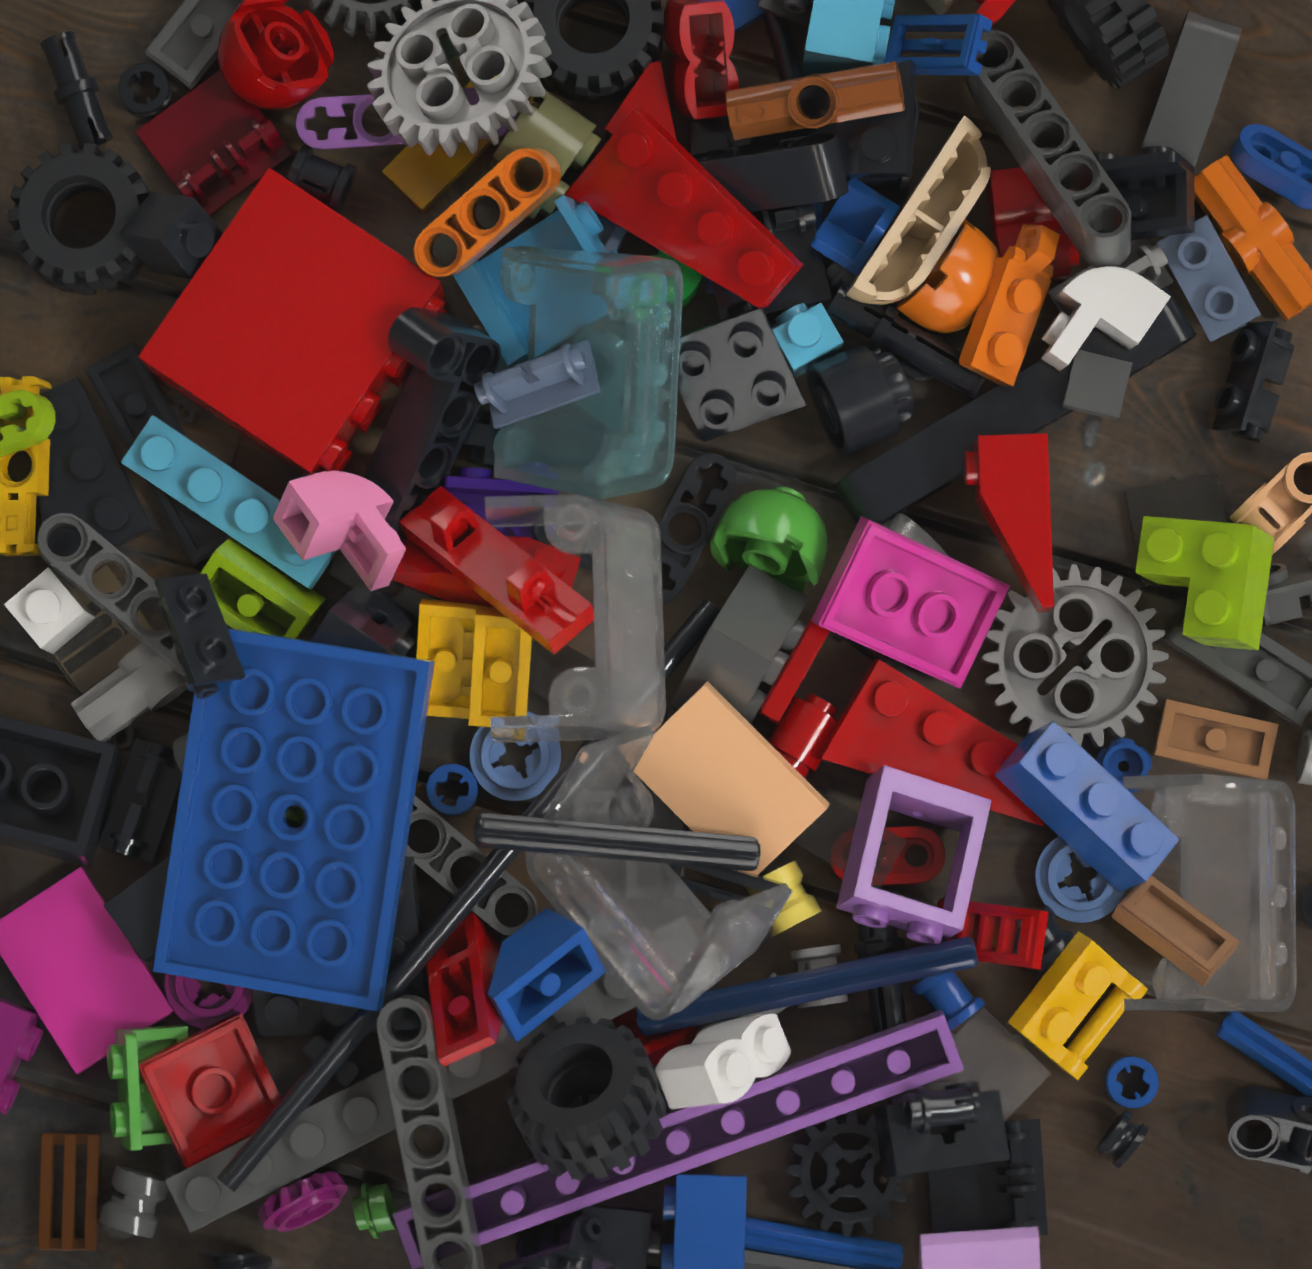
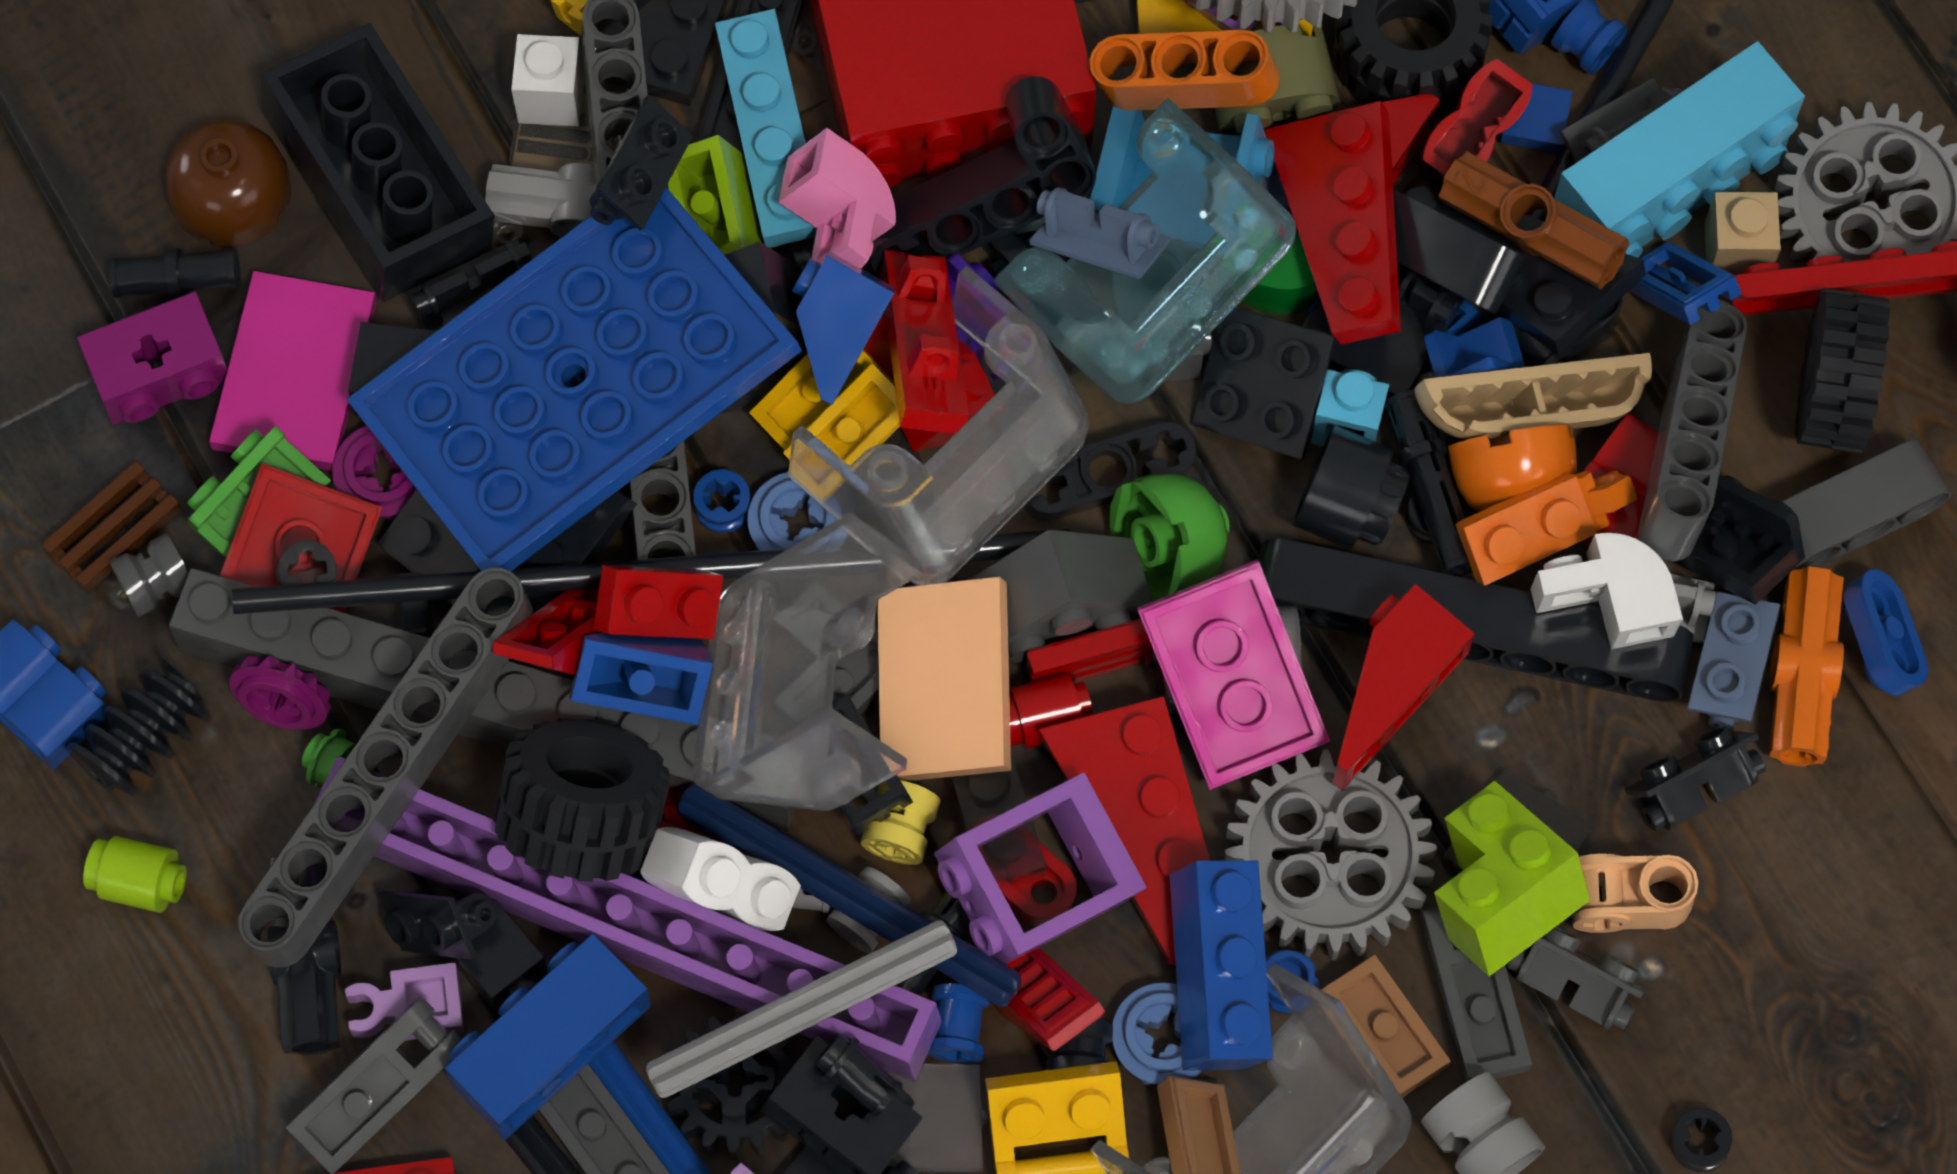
camera: 40 degrees right, 15 degrees down
black axle [474,813,761,871] -> none
dark grey tile [1062,350,1132,421] -> none
none -> black bush [276,540,337,585]
none -> red plate [593,565,723,639]
none -> light grey axle [646,921,957,1098]
none -> blue slope [792,251,895,405]

